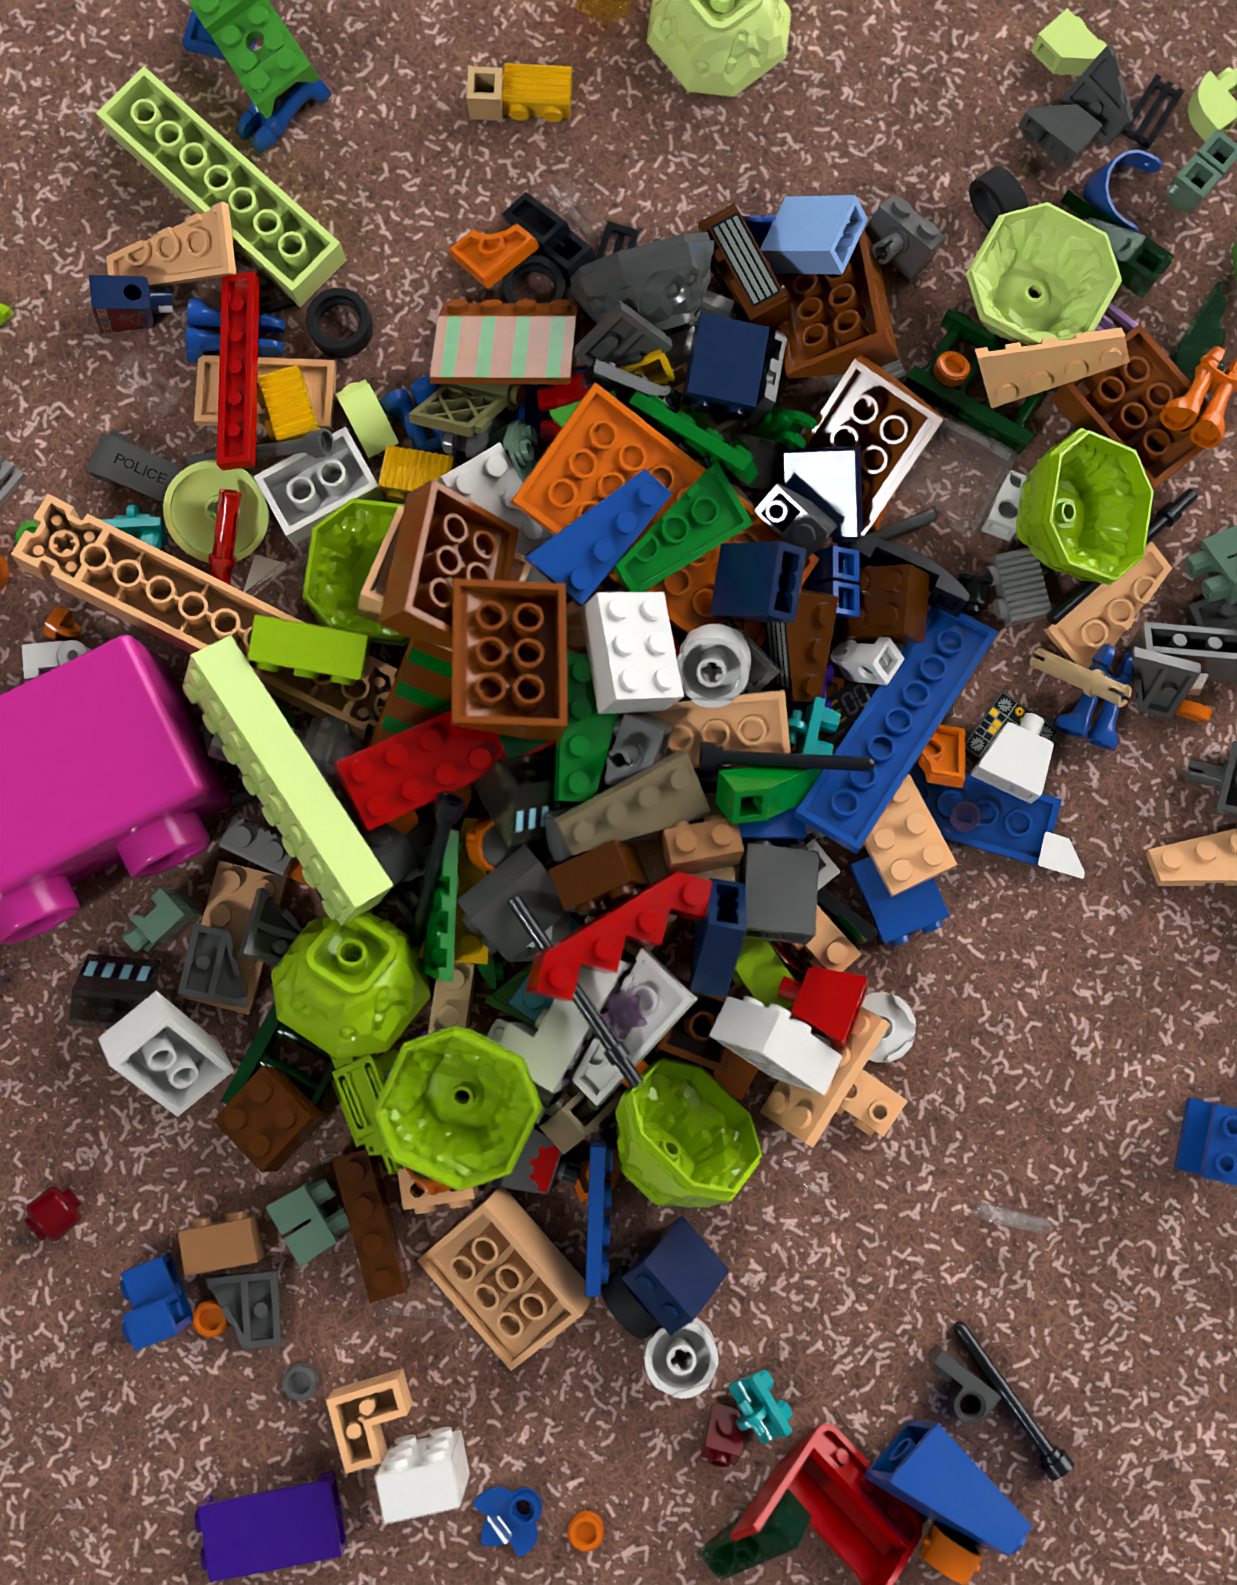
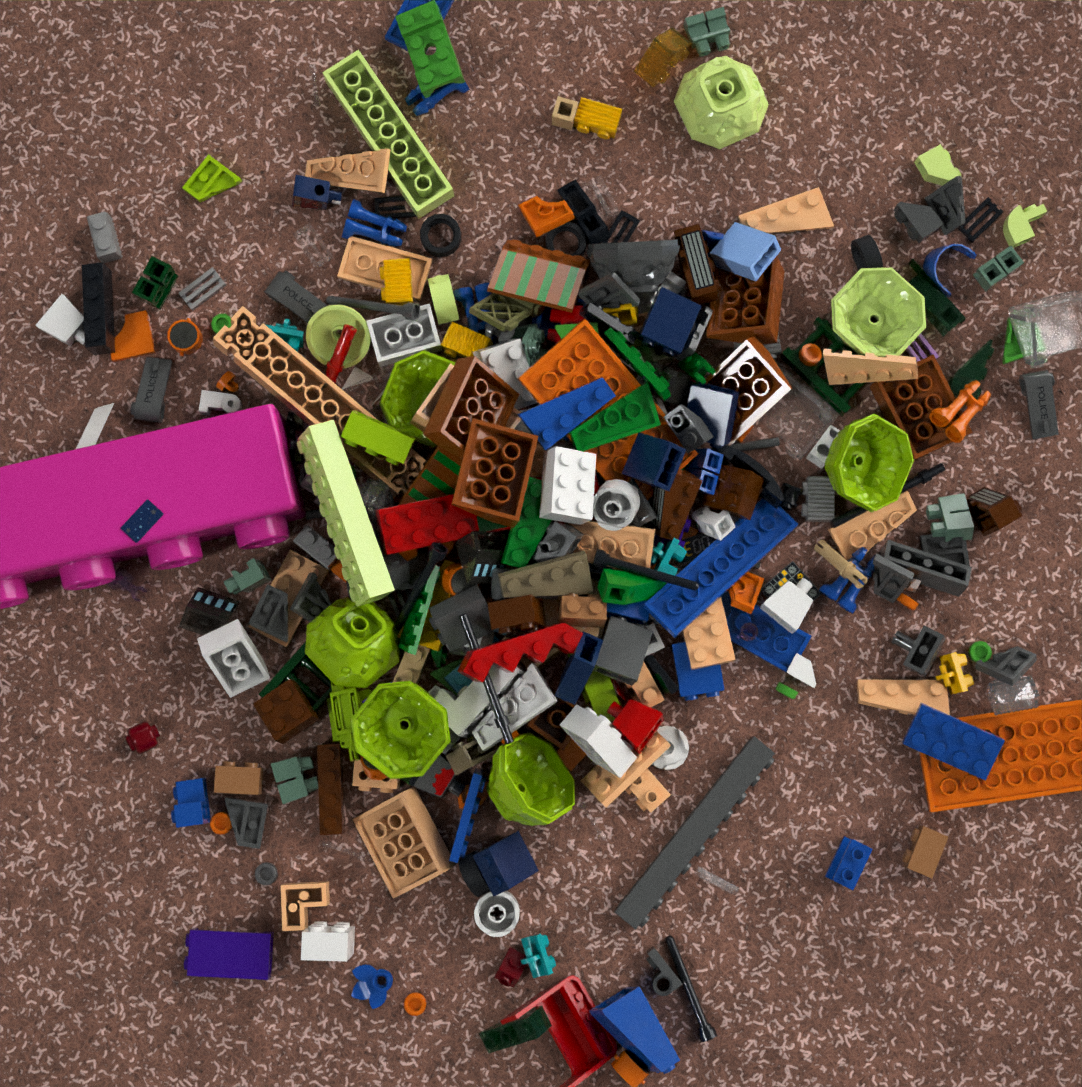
camera: 15 degrees right, 0 degrees up
red plate [216,271,260,471] -> none
clear purple plate [602,993,647,1040] -> none
dark grey brick [864,195,947,280] -> none
none -> black hinge [286,411,304,462]
none -> dark grey brick [614,736,775,930]
none -> light nougat wing [738,187,834,234]
none -> bright green tile [775,682,799,699]

